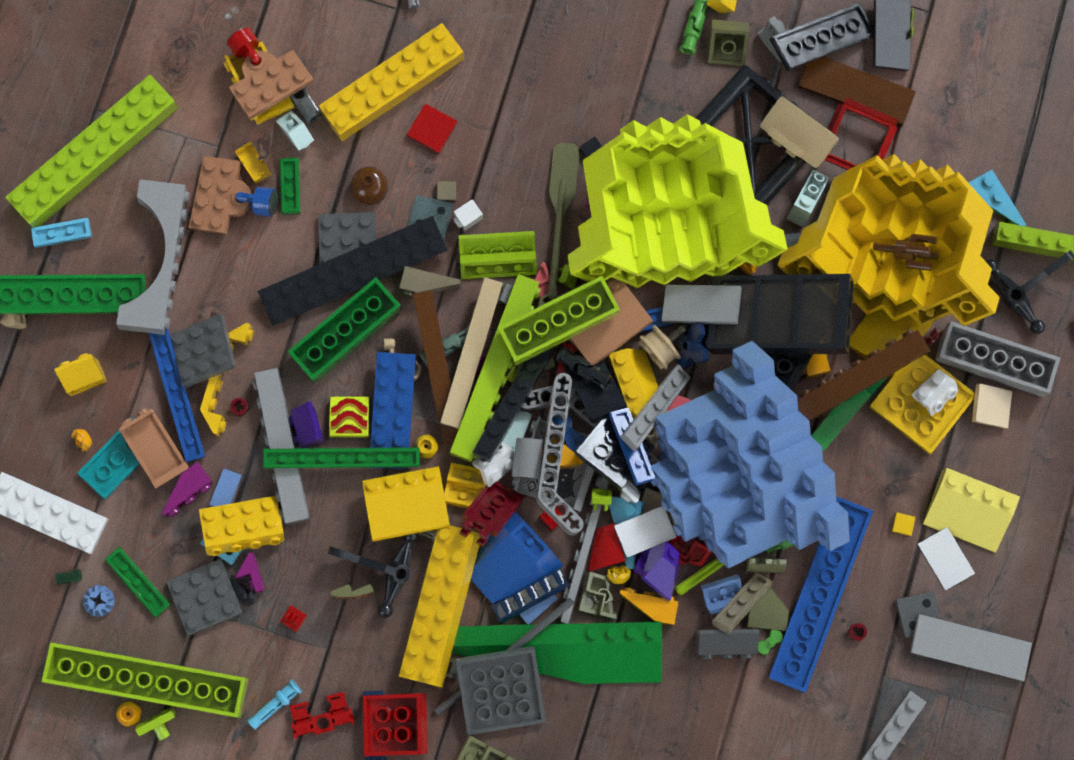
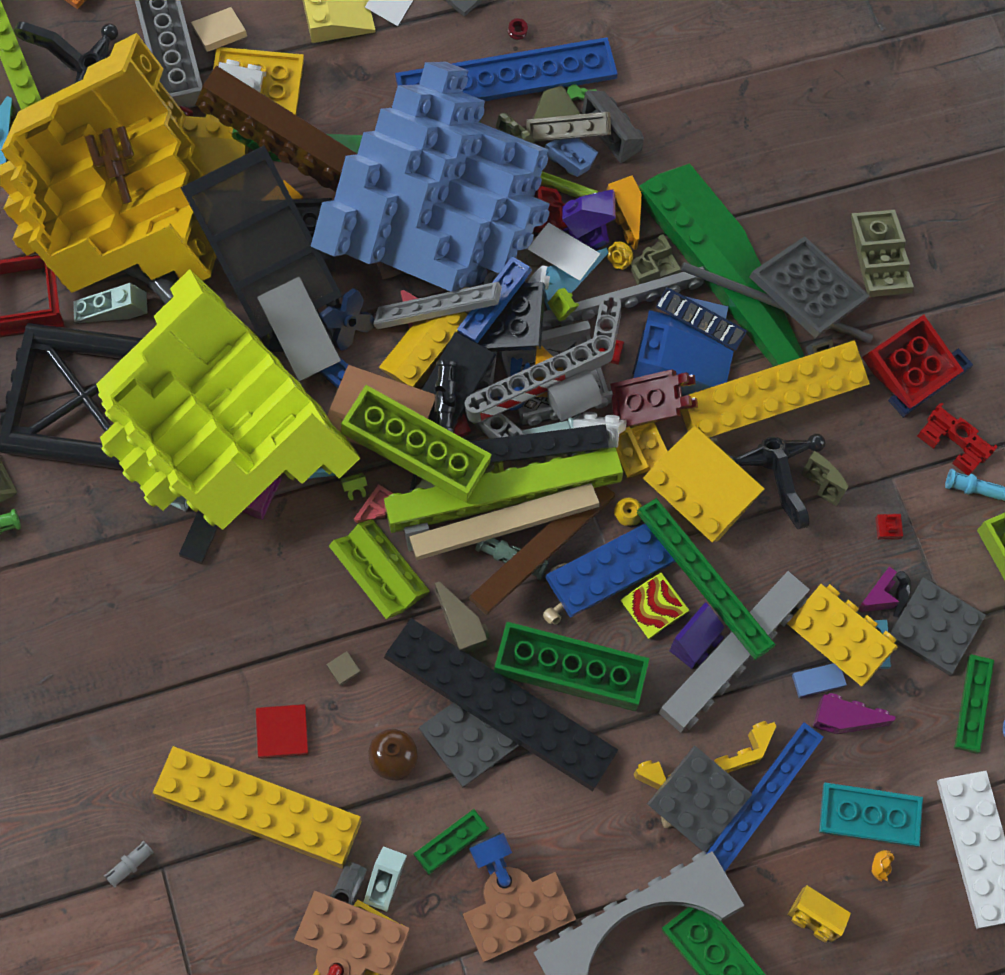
camera: 125 degrees left, 10 degrees down
nougat panel [118,408,189,489] -> none
dark red bush [230,398,249,416] -> none
yellow piece [235,141,272,184] -> none
clear light blue tile [408,195,453,240] -> none
white brick [453,199,483,231] -> none
olive piece [538,143,579,307] -> none
red slope [588,523,626,572] -> none
tan wheel [638,325,686,370] -> none
tan bracket [760,97,839,168] -> none
yellow tile [891,512,915,536] -> none

